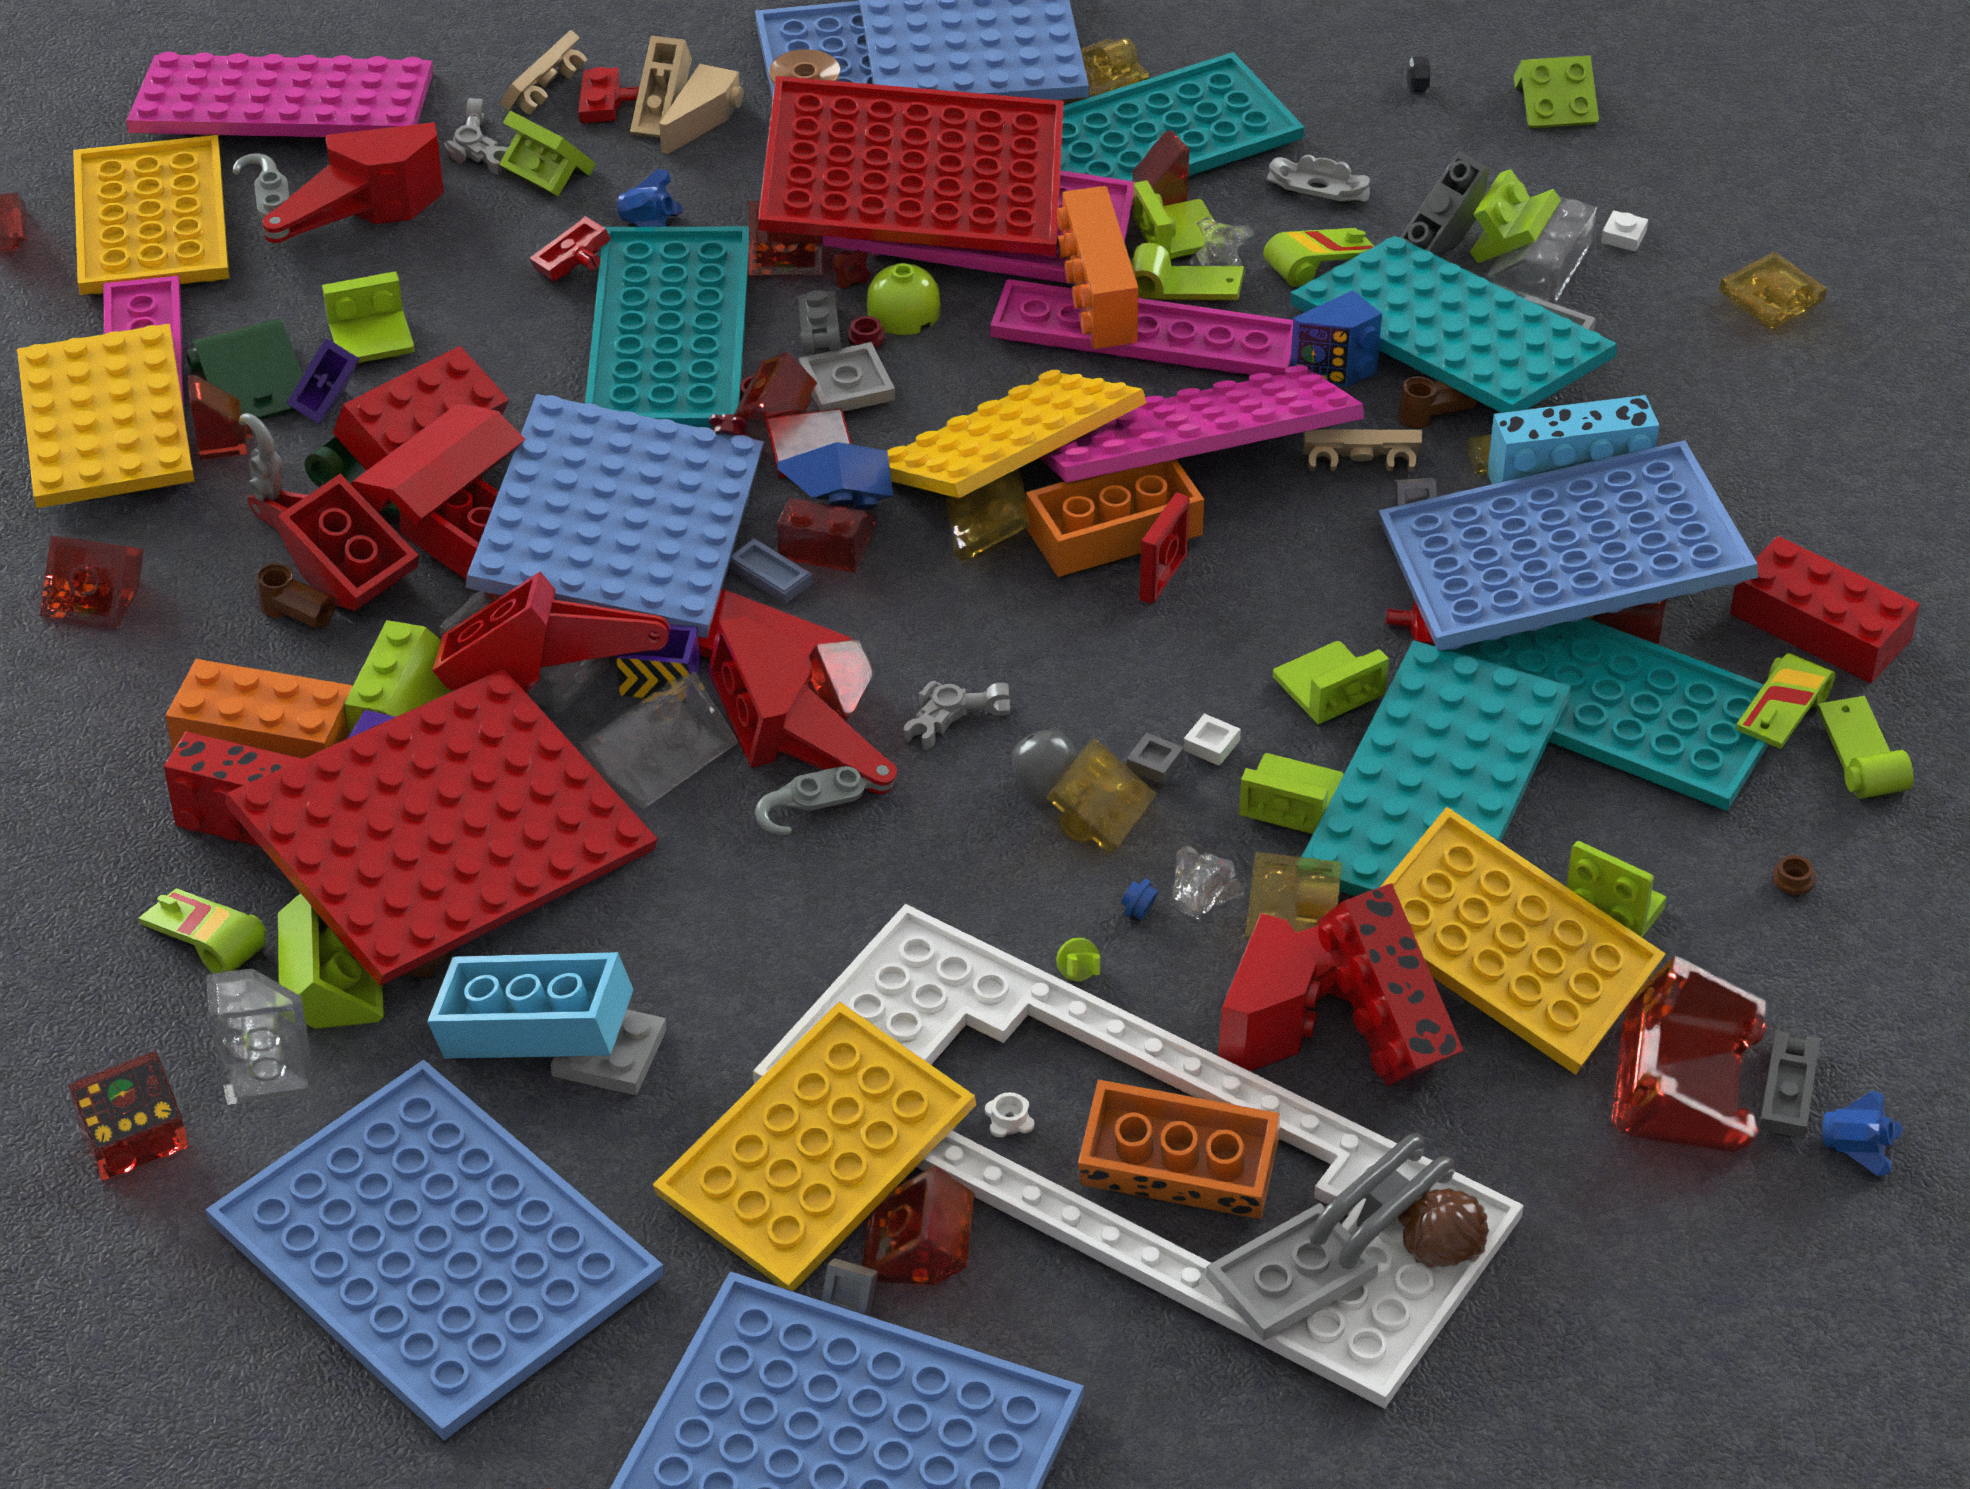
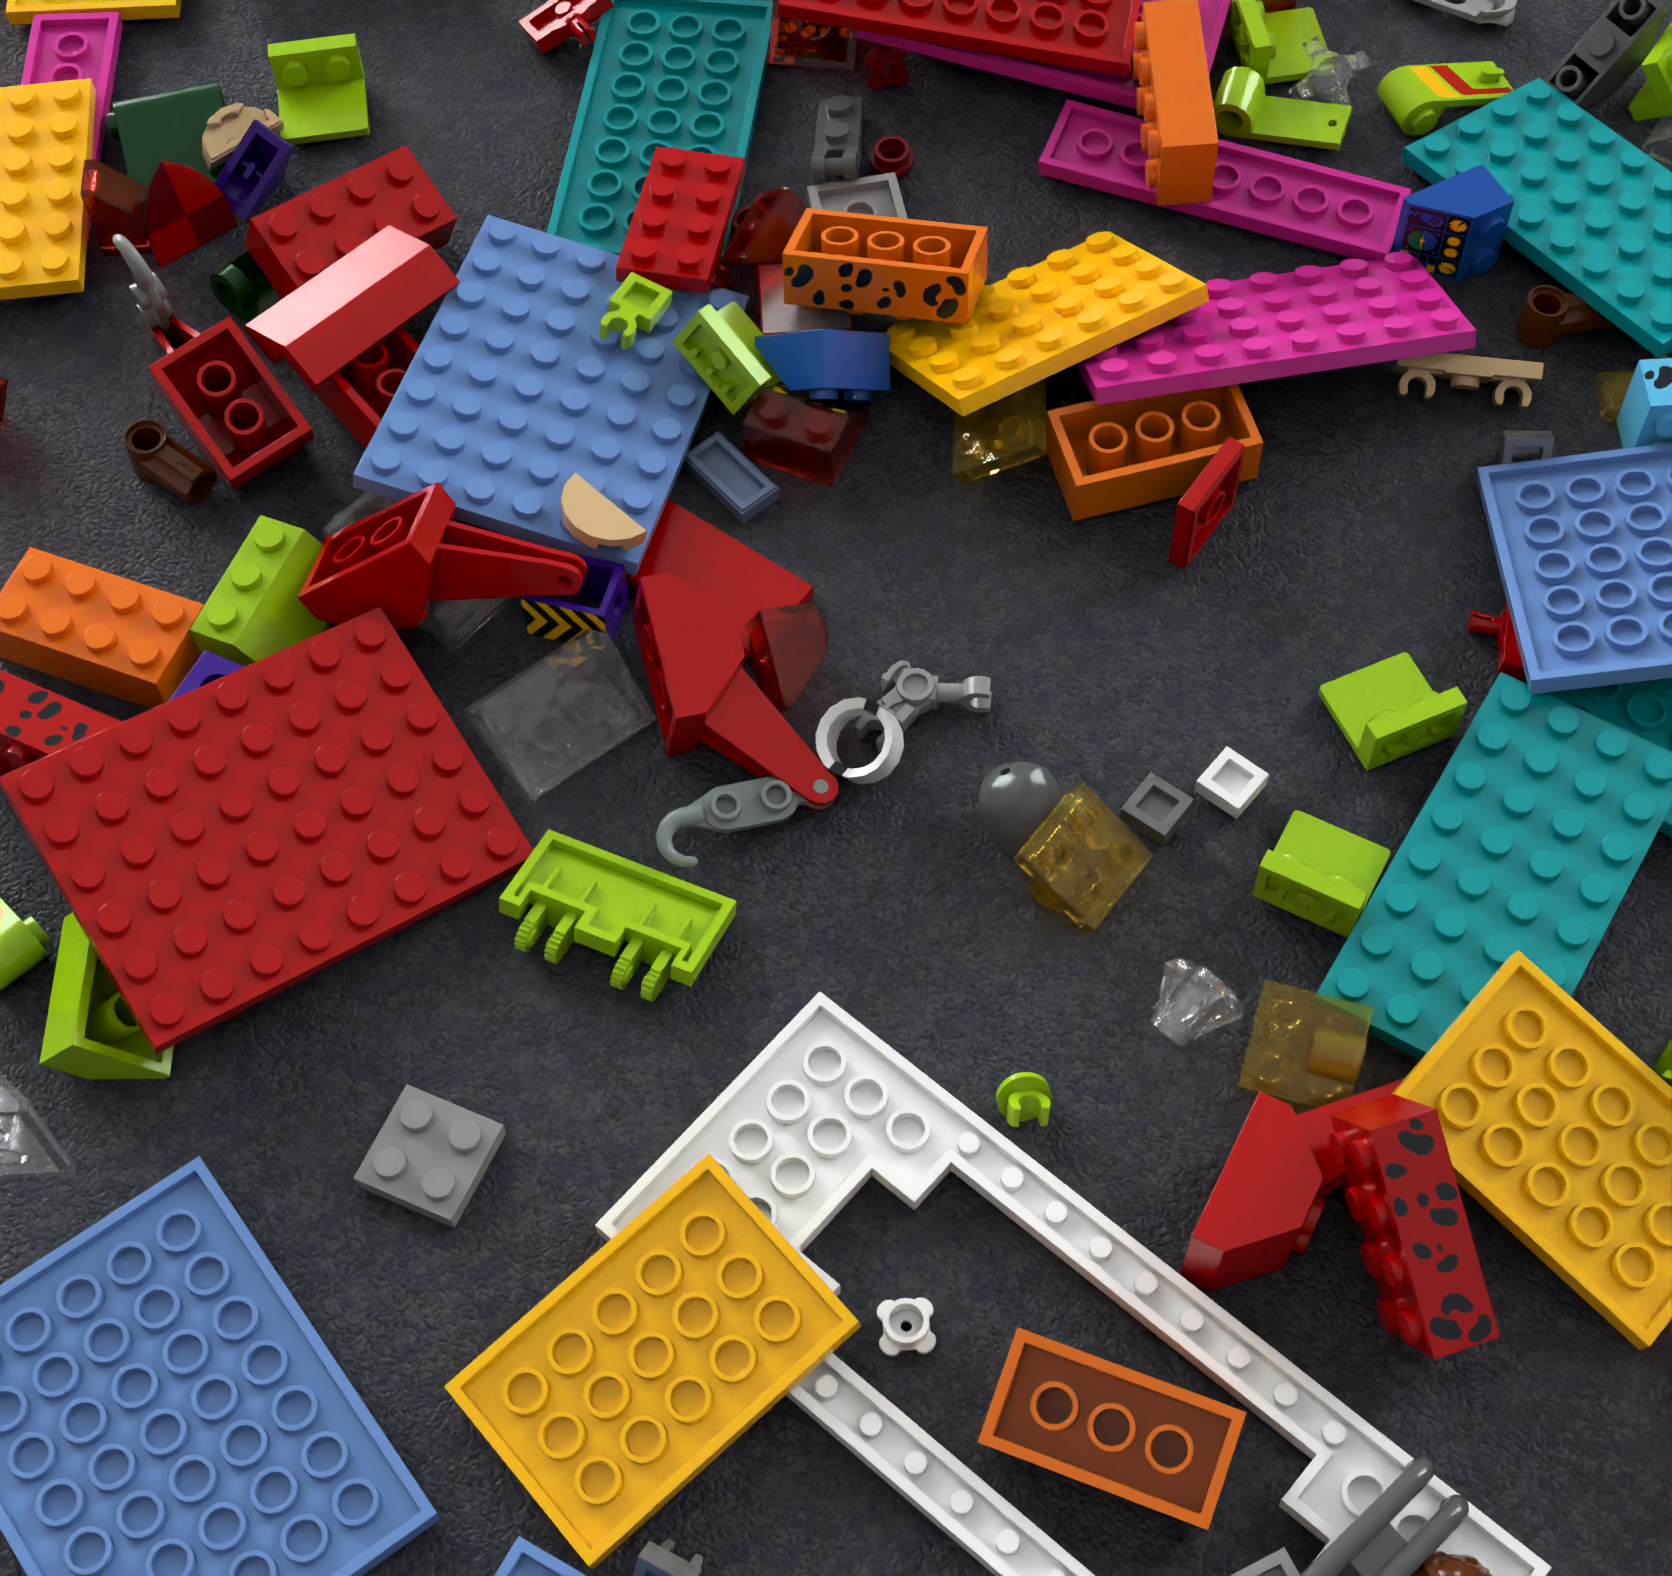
camera: 10 degrees right, 15 degrees up
medium azure brick [427,952,633,1059] -> none
clear red slope [862,1166,975,1286] -> none
lime cylinder [867,263,941,335] -> none
blue plate [1121,878,1159,921] -> none
none -> shield [144,158,238,267]
none -> tan tile [202,103,284,171]
none -> lime hinge [499,829,737,1002]
none -> tan tile [560,473,647,550]
none -> lime plate [599,272,673,350]
none -> red plate [616,146,745,294]
none -> lime bracket [672,301,783,415]
none -> orange brick [782,208,988,325]
none -> white piece [815,697,904,785]

